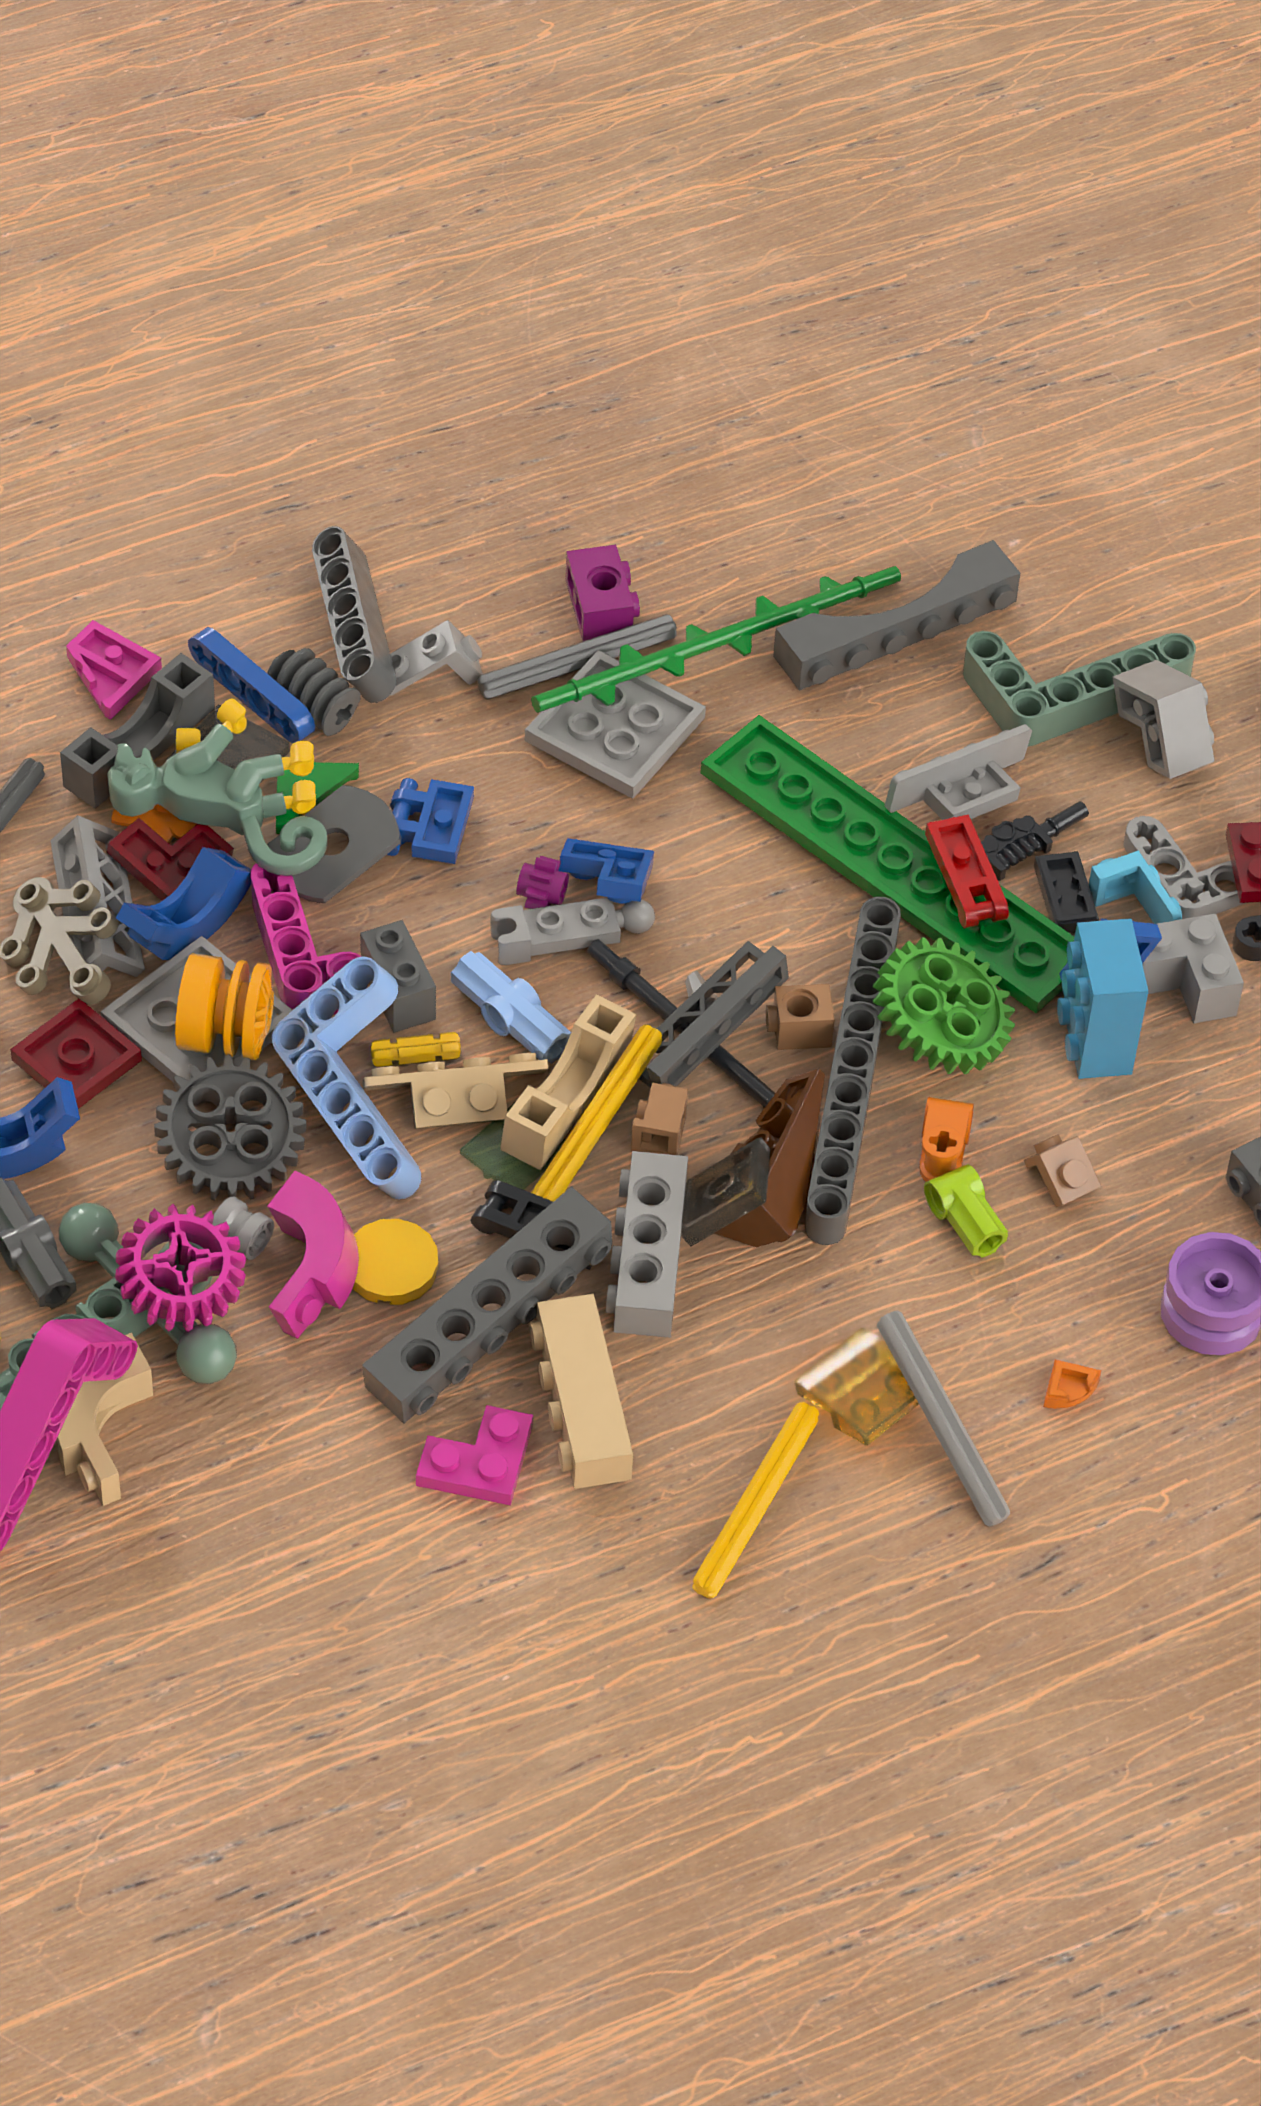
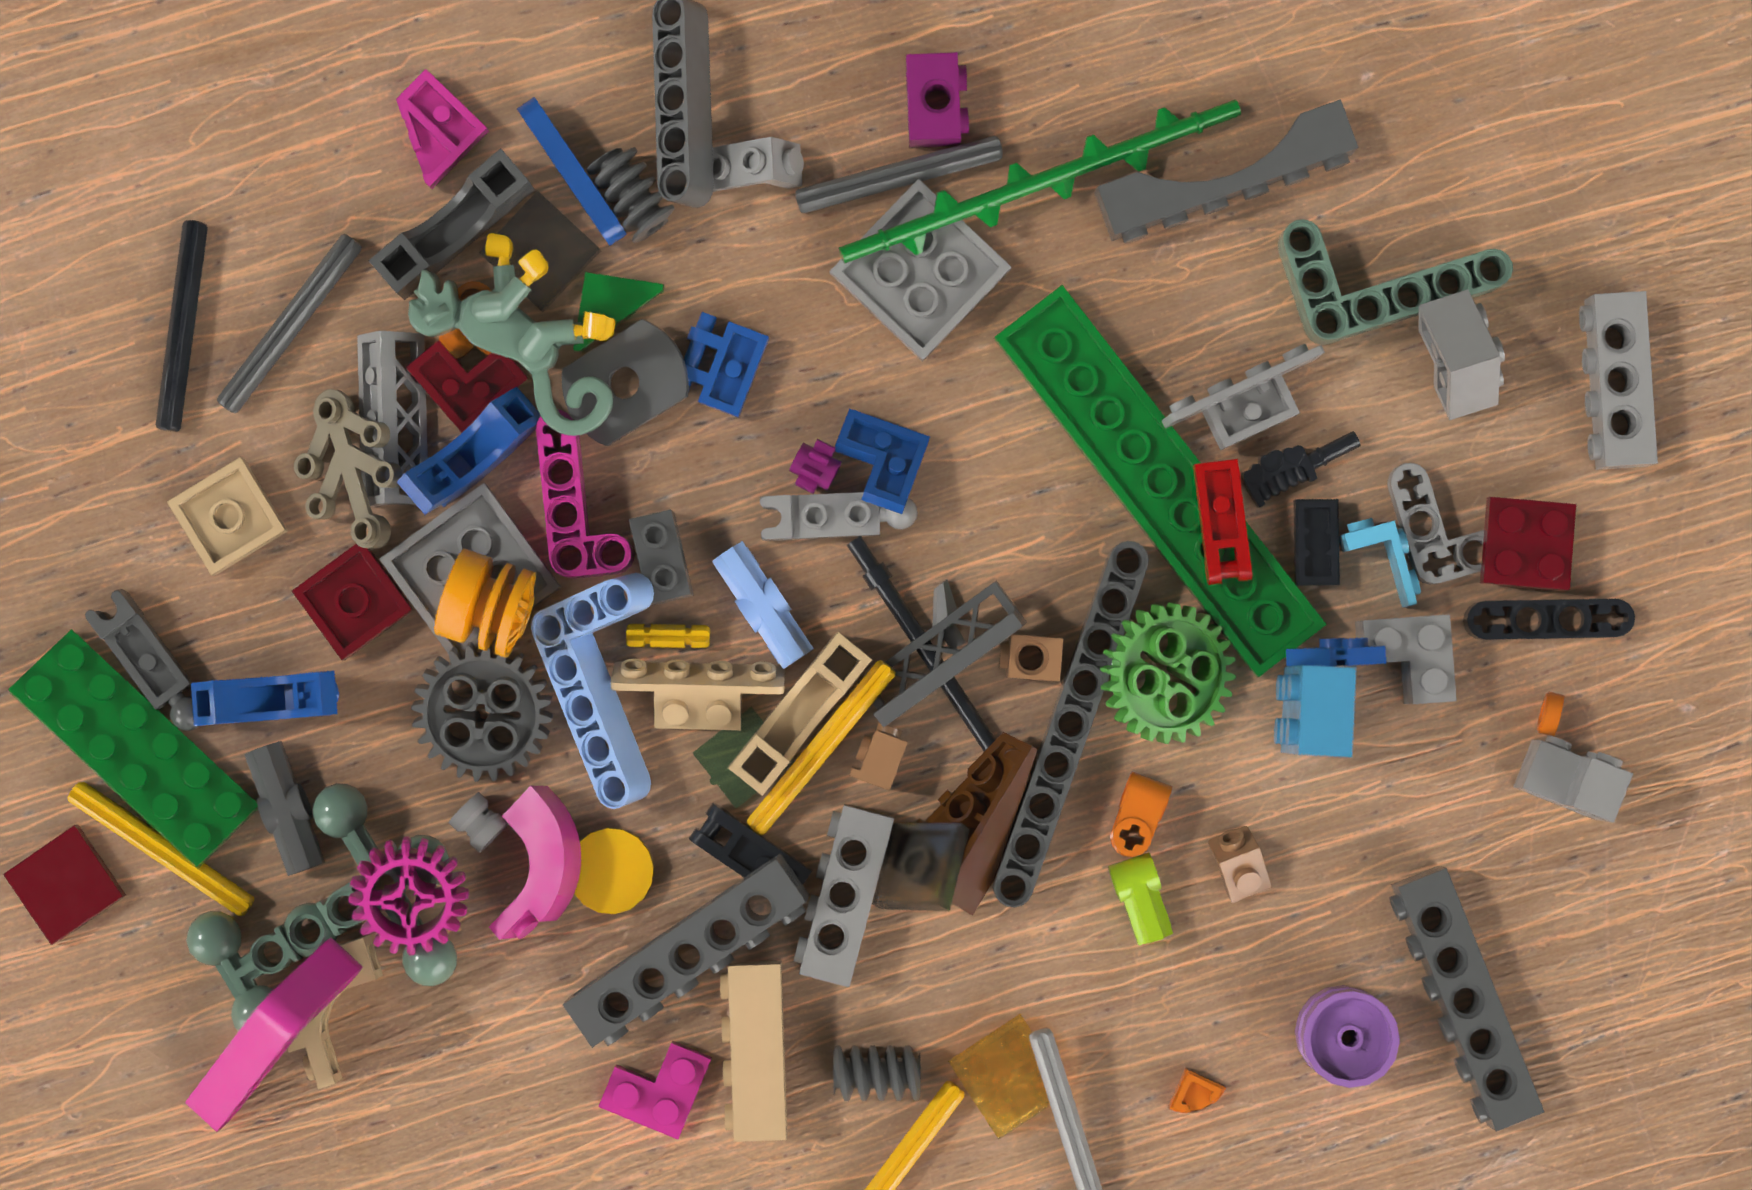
camera: 15 degrees right, 35 degrees up
none -> dark grey piece [833,1045,921,1101]

